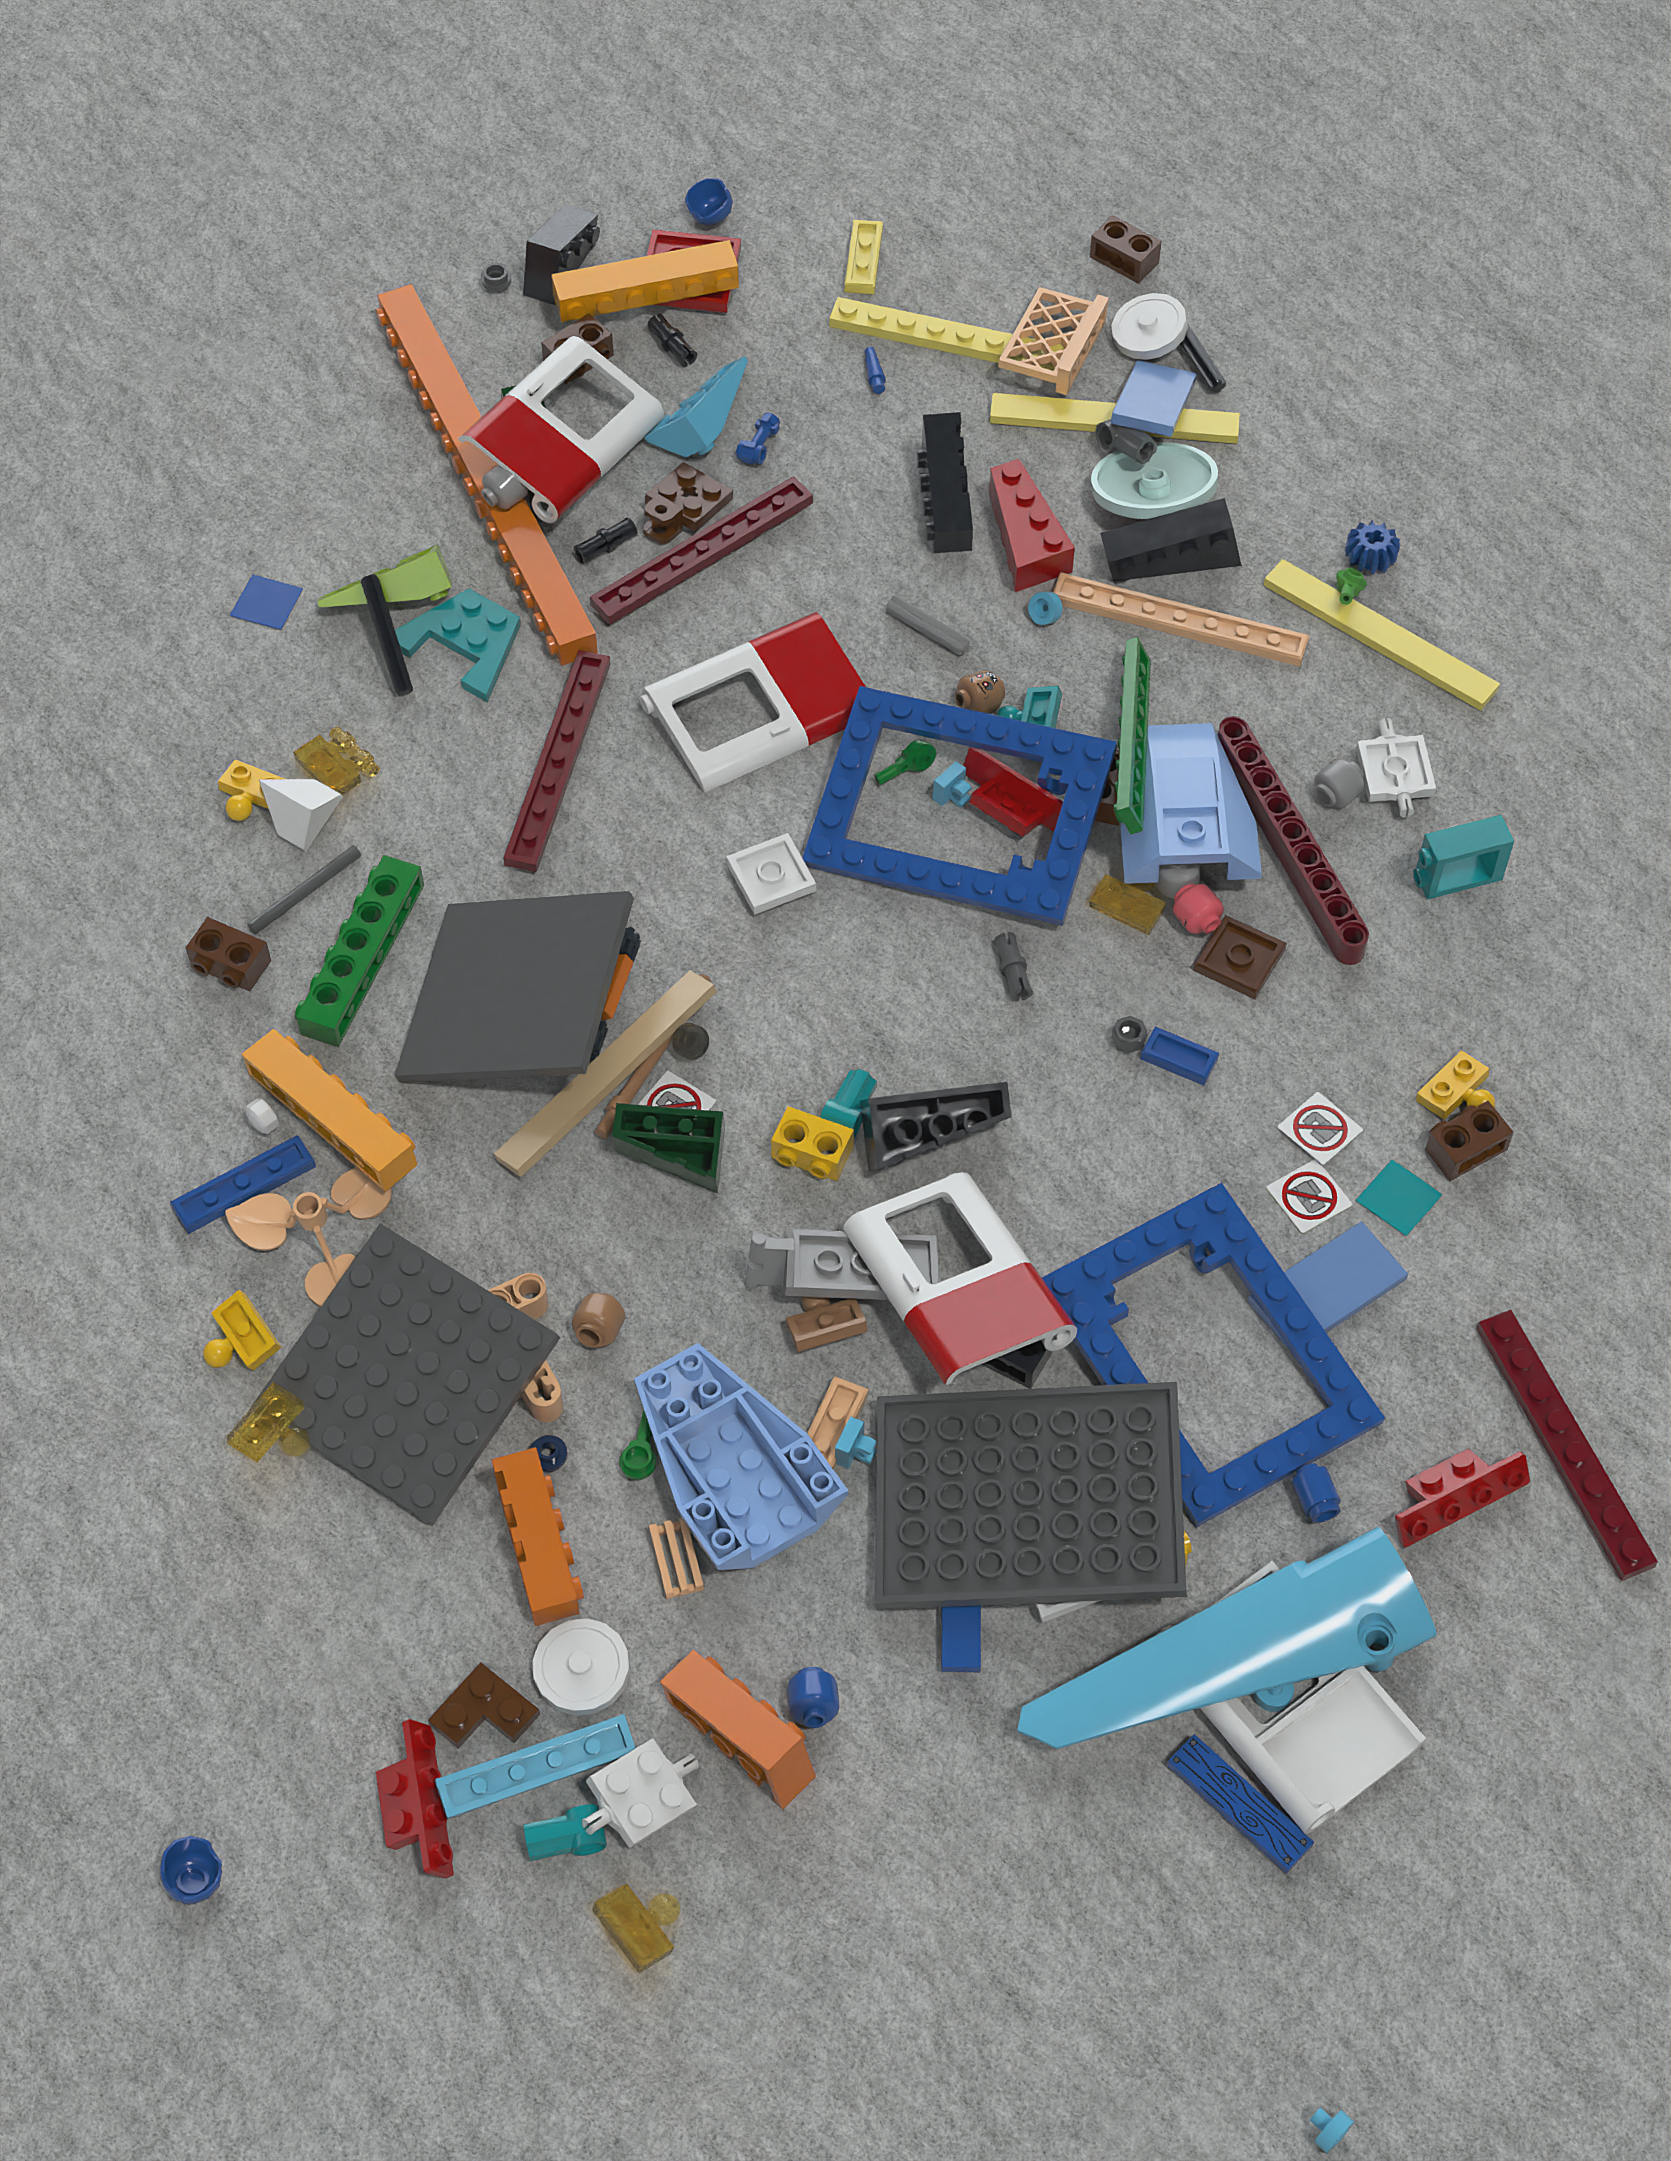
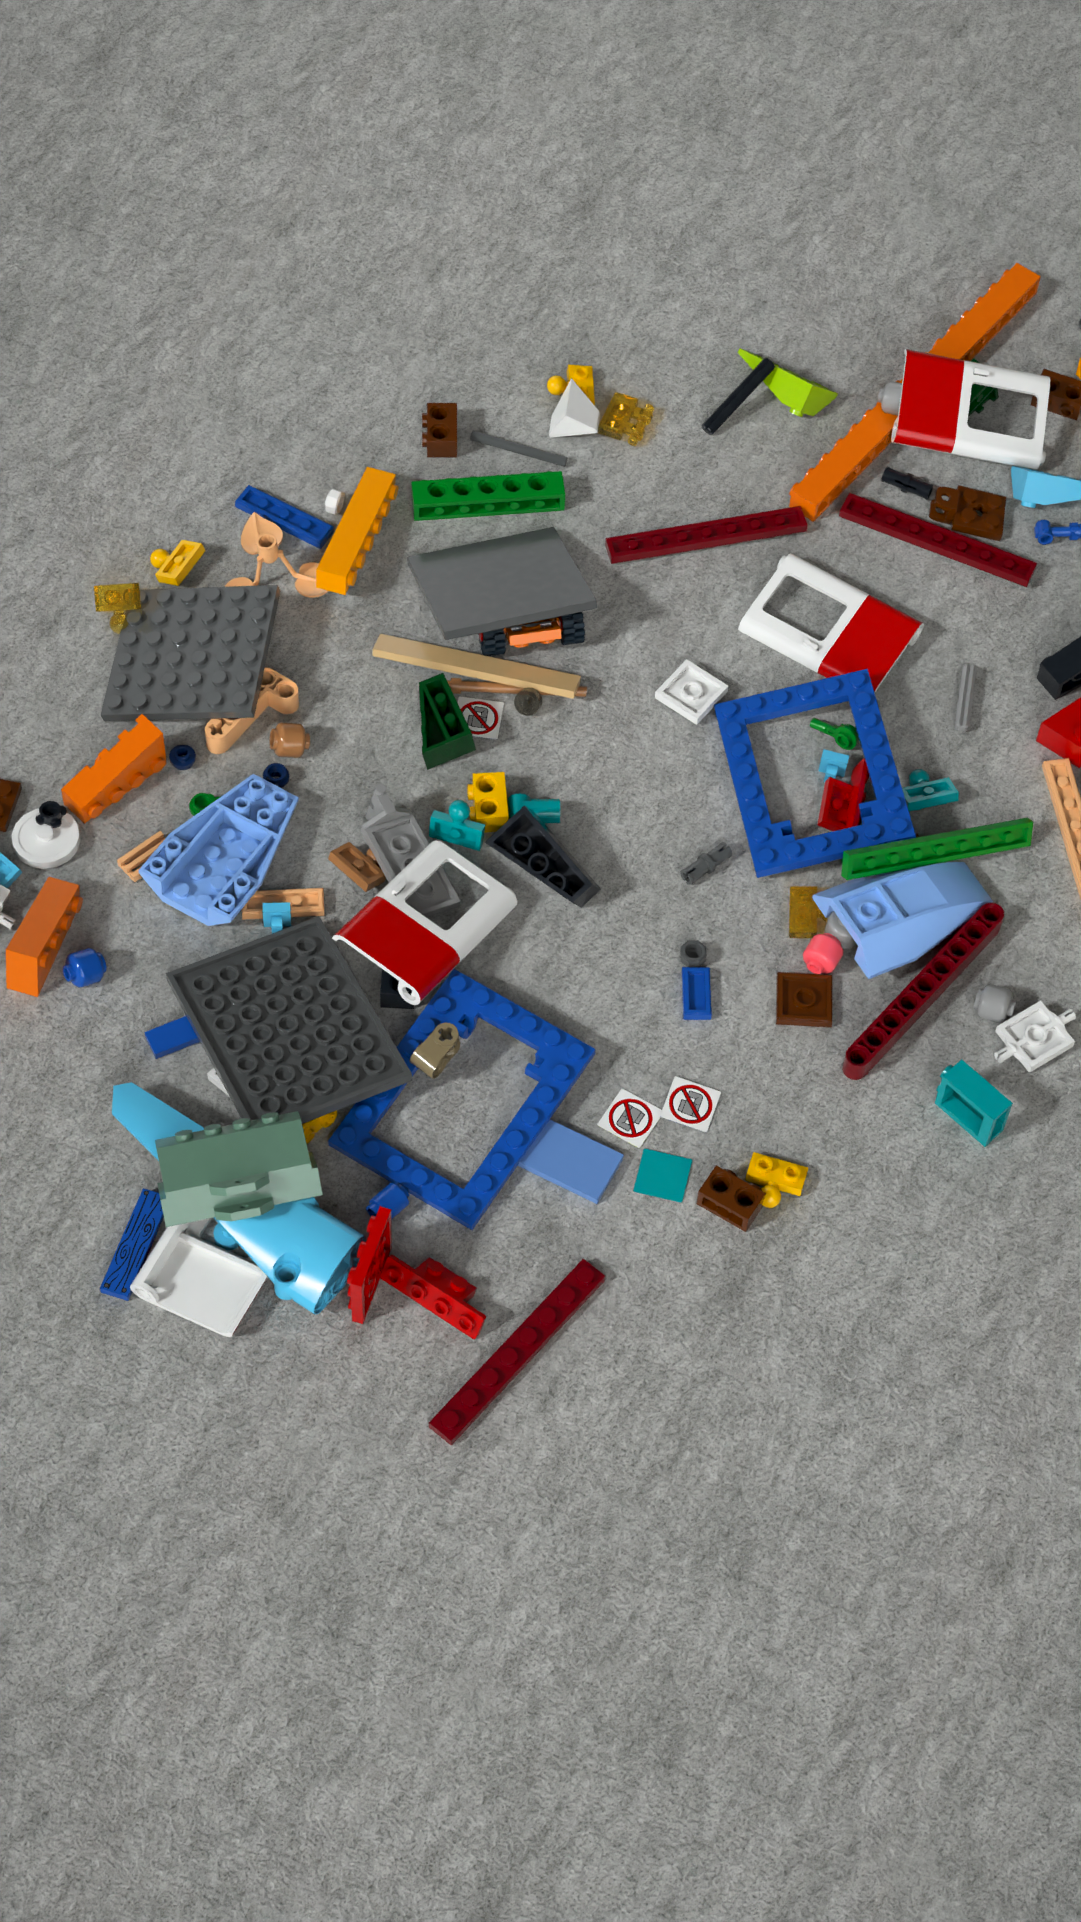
camera: 60 degrees right, 0 degrees up
blue sticker [230,574,303,630] -> none
teal wing [395,588,521,703] -> none
medium nougat head [954,670,1005,713] -> none
medium azure tile [1028,591,1062,625] -> none
none -> black plate [35,801,67,828]
none -> sand green piece [155,1111,323,1227]
none -> dark blue plate [263,763,290,788]
none -> red plate [347,1206,392,1324]
none -> dark tan piece [410,1023,461,1079]
none -> teal plate [429,800,485,851]

